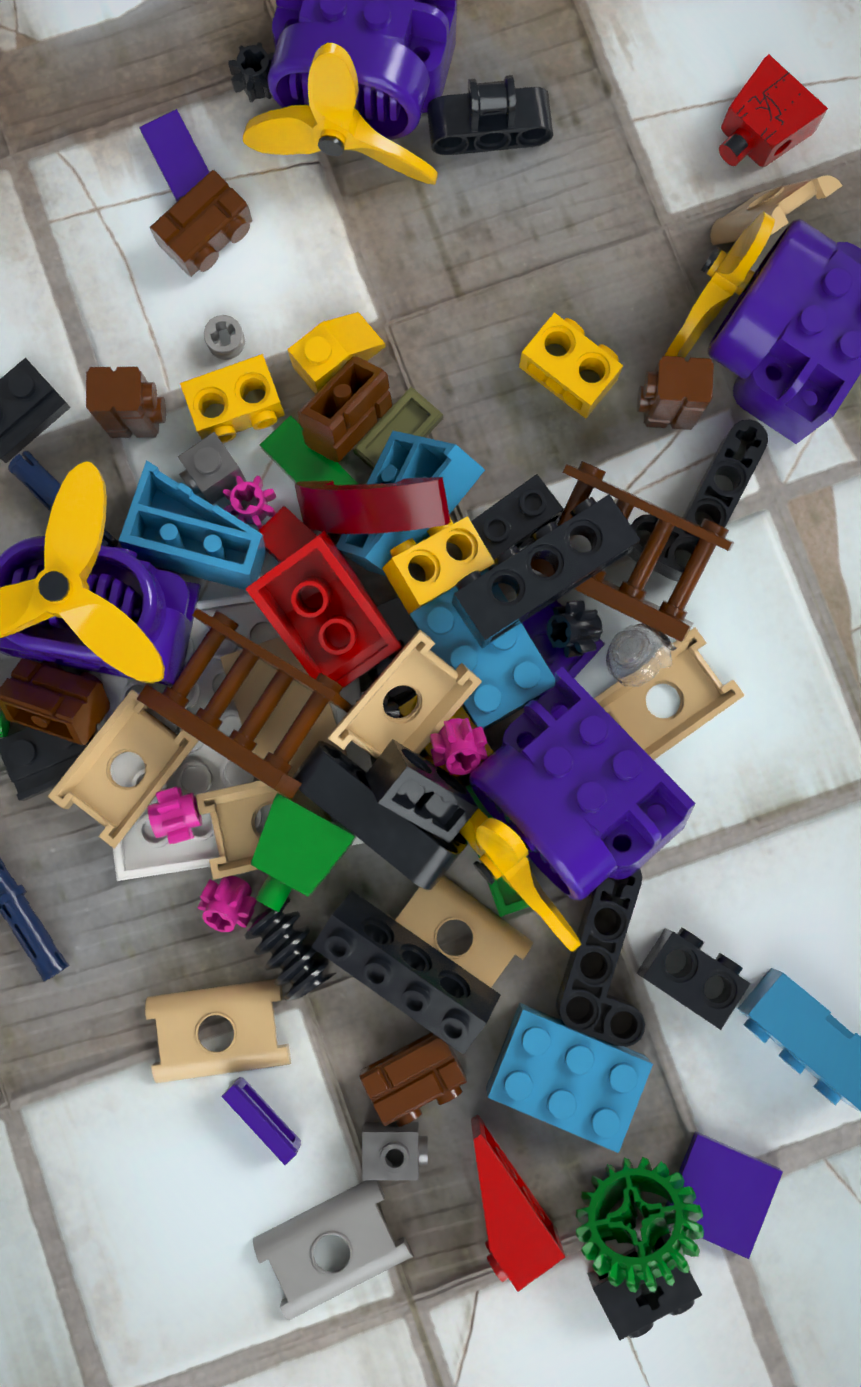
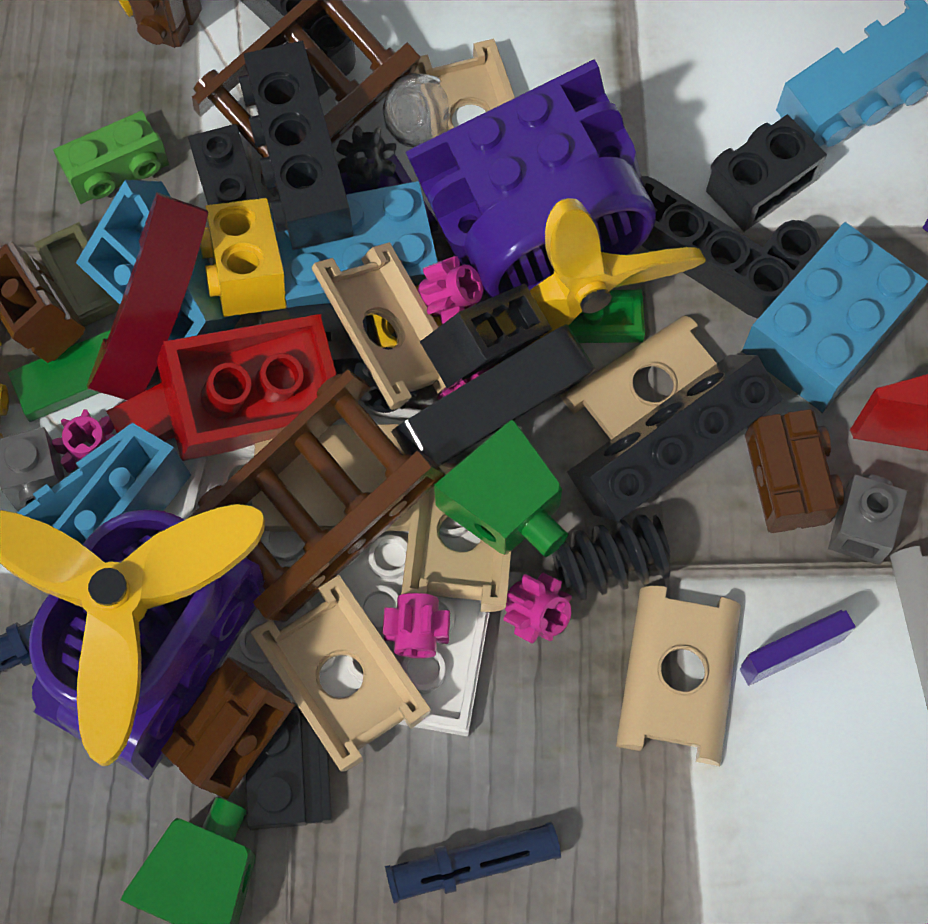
camera: 75 degrees left, 15 degrees down
yellow brick [519,312,623,419] -> none
none -> bright green bracket [53,110,169,204]

